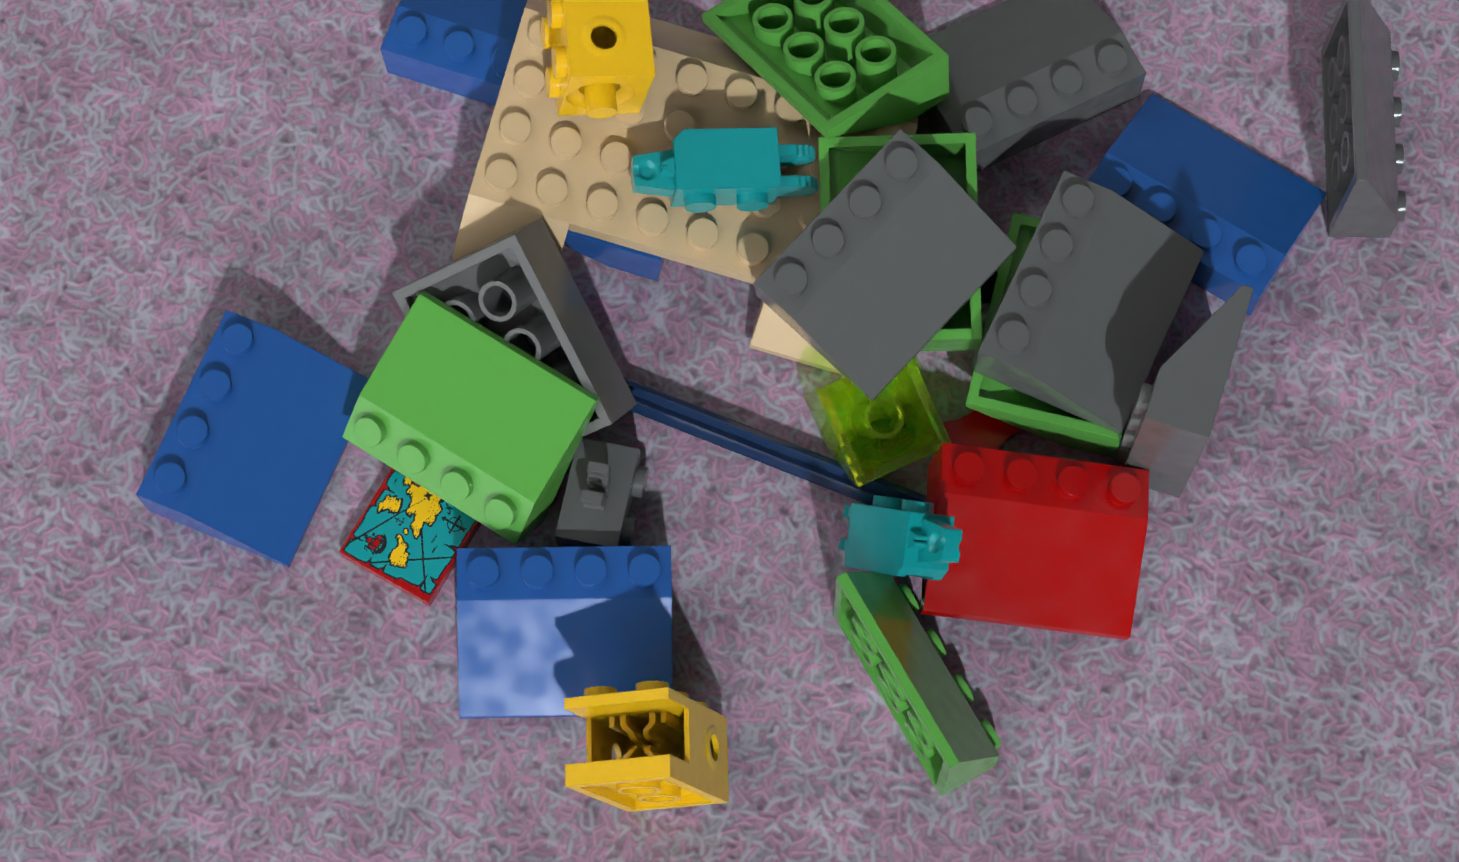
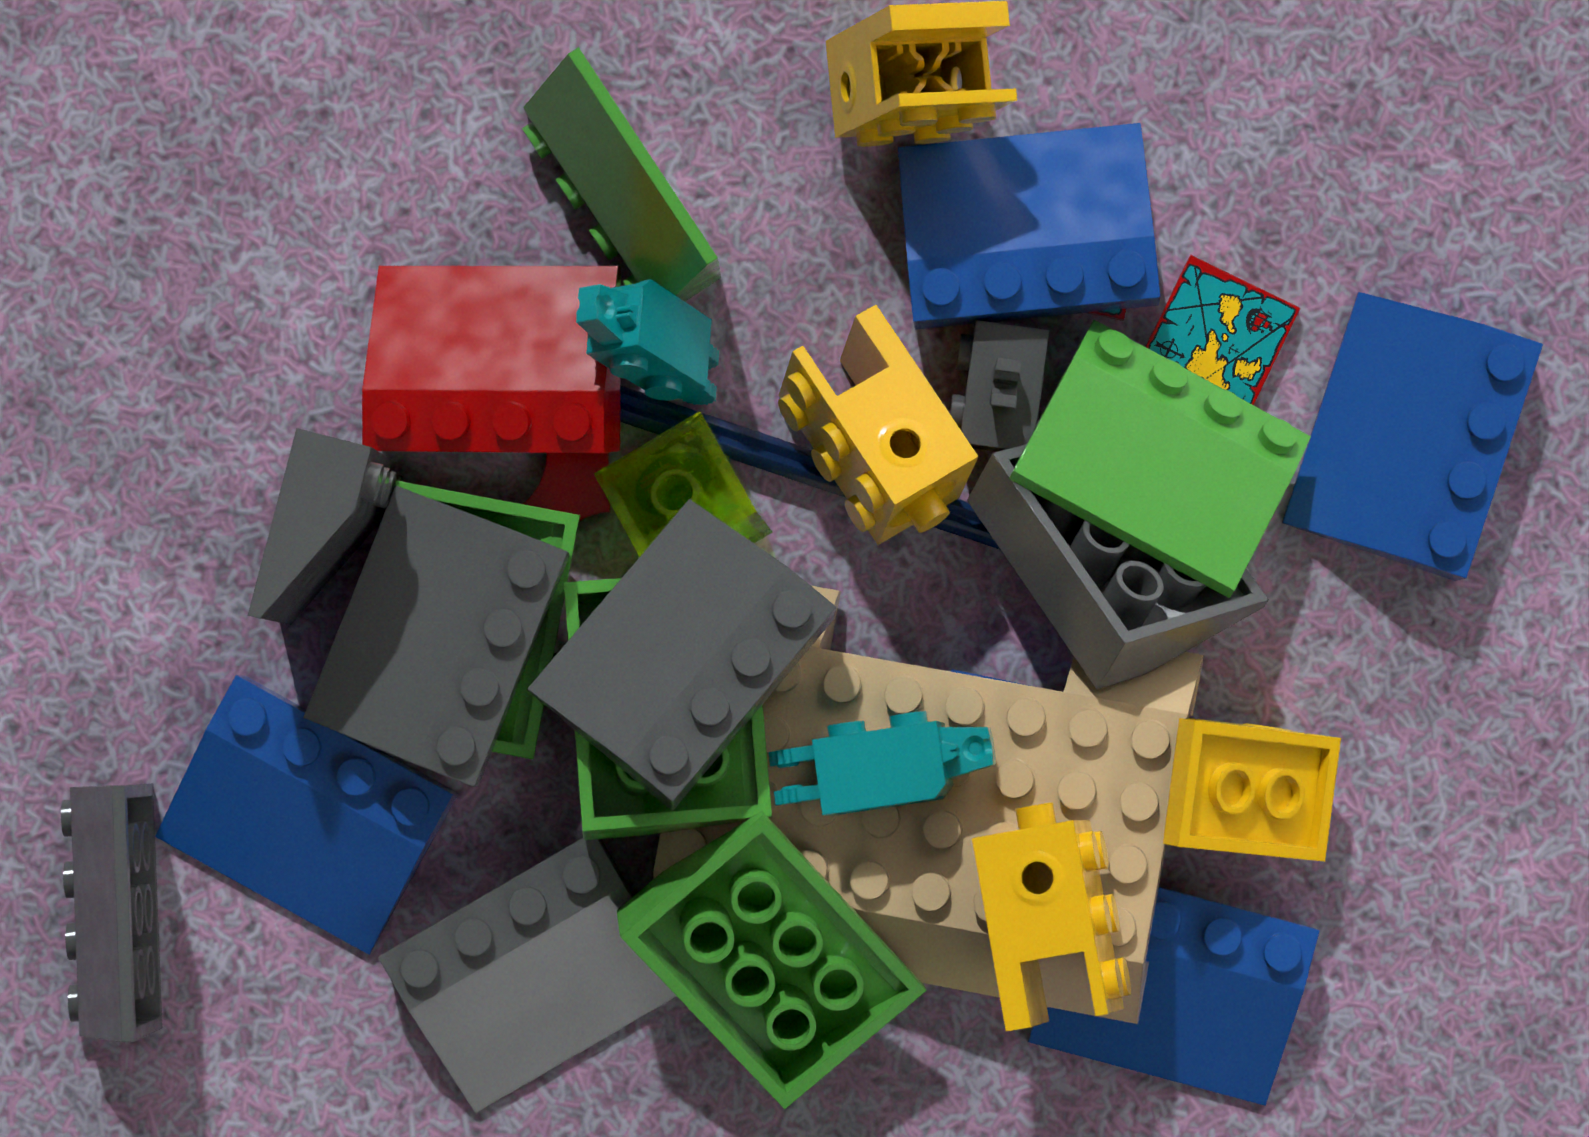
camera: 175 degrees right, 15 degrees up
none -> yellow torso [778,305,979,545]
none -> yellow torso [1163,718,1341,862]

